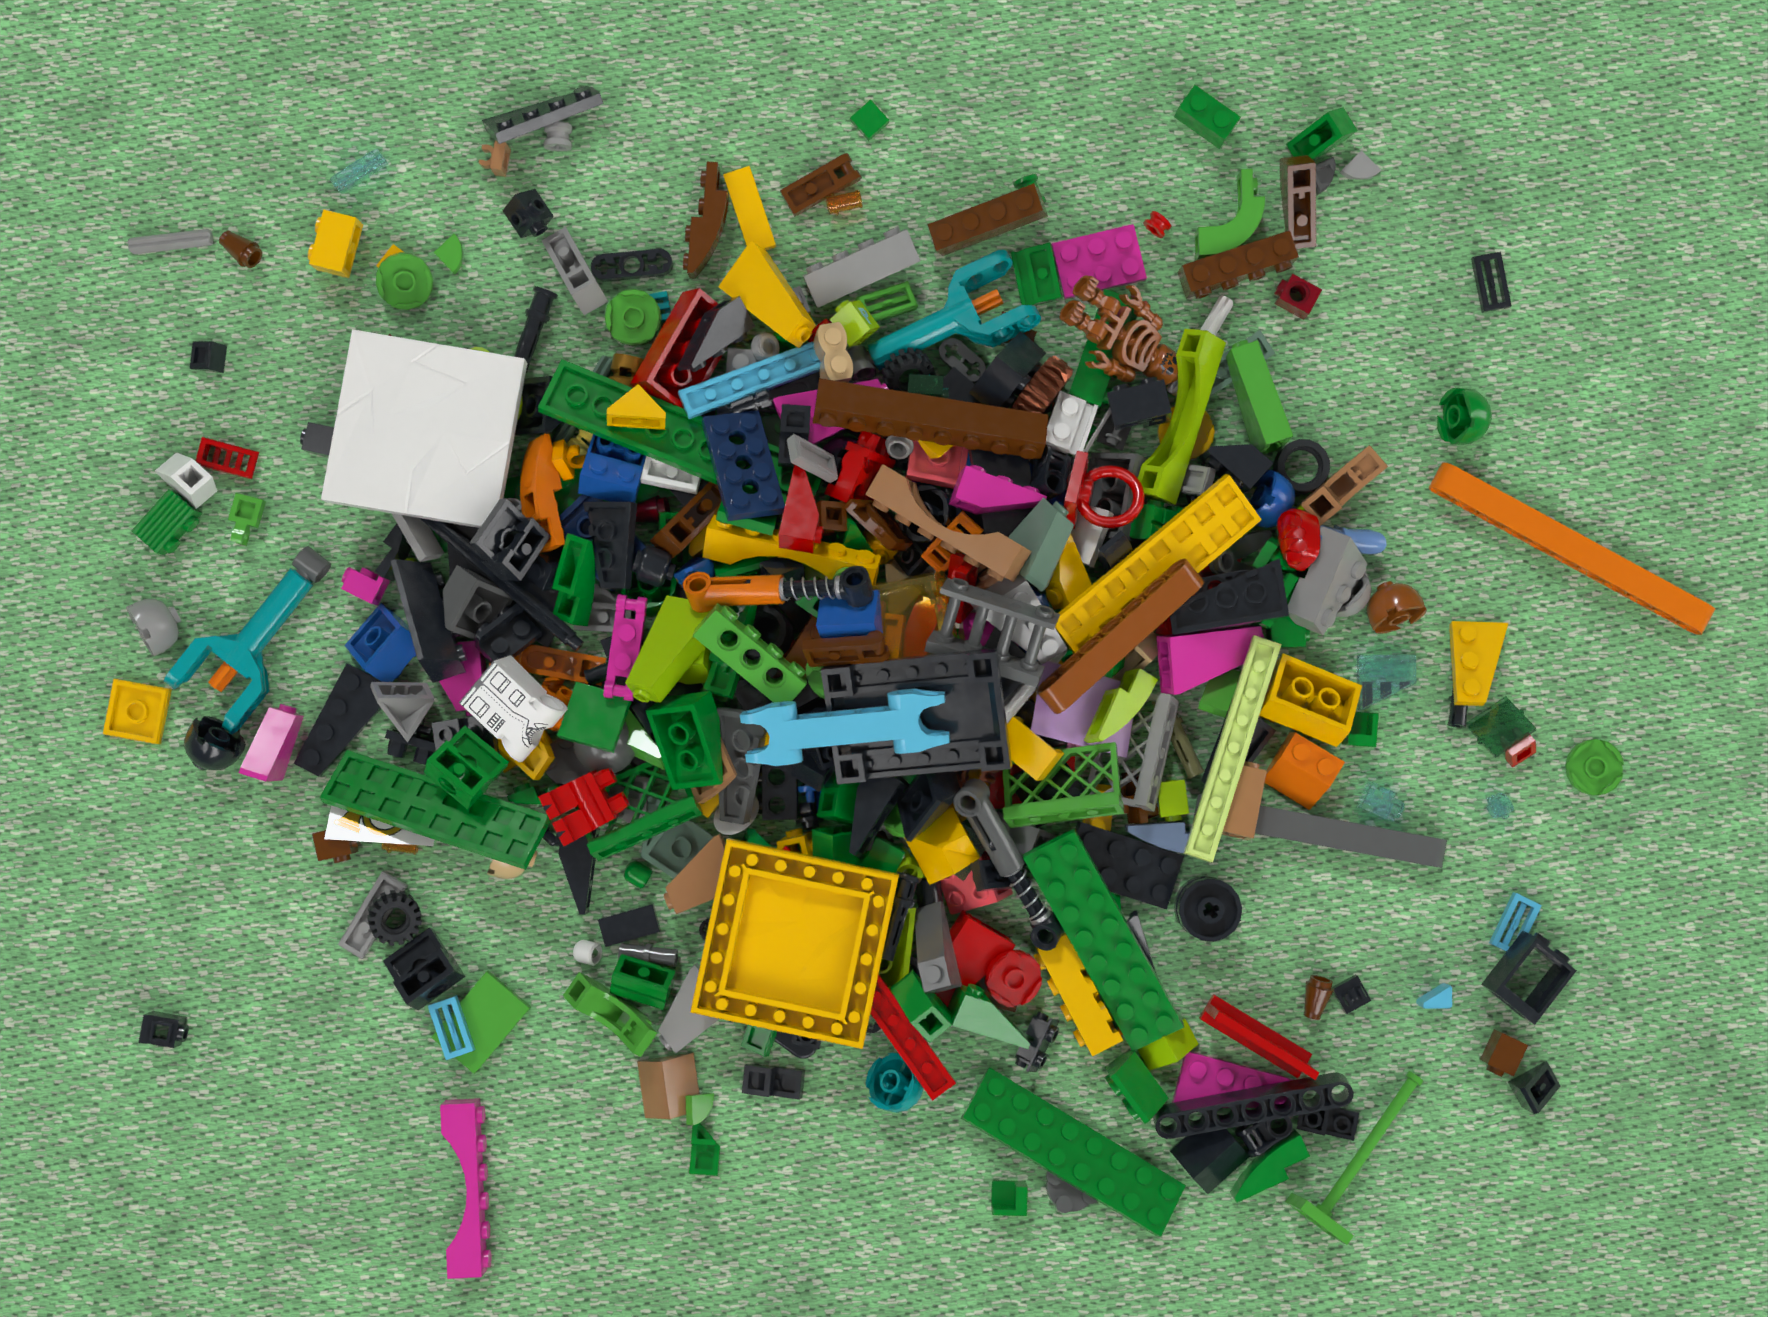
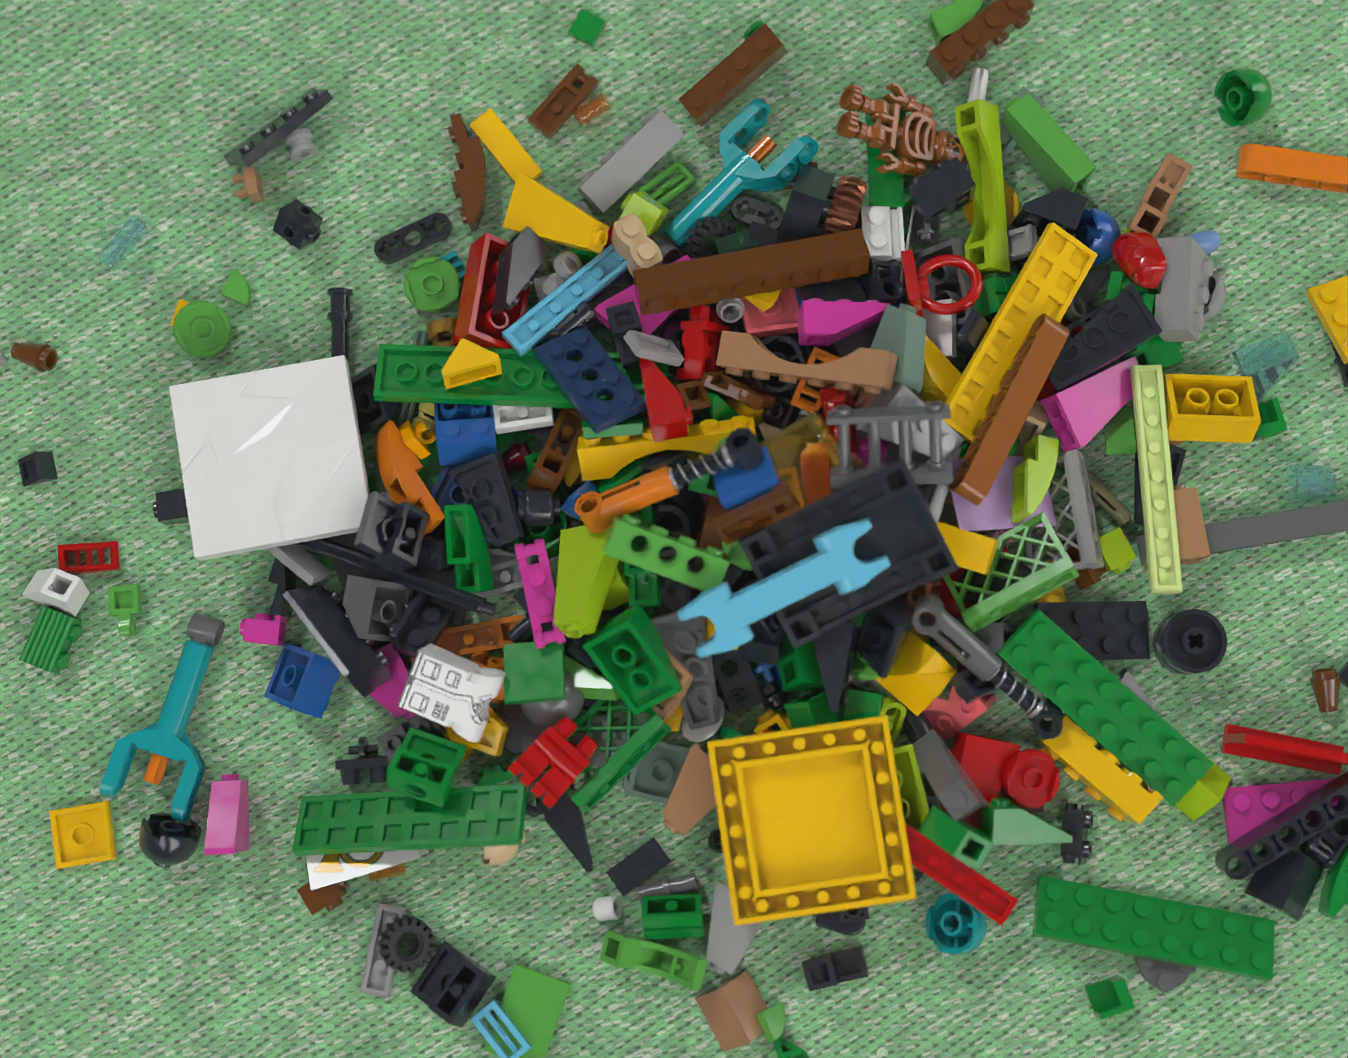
camera: 20 degrees left, 5 degrees down
light grey cylinder [126,599,181,657] -> none
black wing [294,663,382,777] -> none
yellow brick [308,209,363,278] -> none
light grey slope [370,682,434,743] -> none
light grey slope [541,227,608,315] -> none
green piece [624,861,653,889] -> none
green tile [741,1025,777,1057] -> none
black pin [882,871,922,961] -> none
green plate [1011,242,1063,305] -> none
dark pink plate [1052,224,1147,300] -> none
green slope [1104,1048,1169,1124] -> none
sand blue slope [1125,821,1216,855] -> none
red bush [1143,211,1172,238] -> none
orange slope [1265,732,1345,810] -> none
black tyre [1273,439,1330,494] -> none
dark red brick [1274,274,1322,320] -> none
dark orange cylinder [1366,581,1427,634] -> none

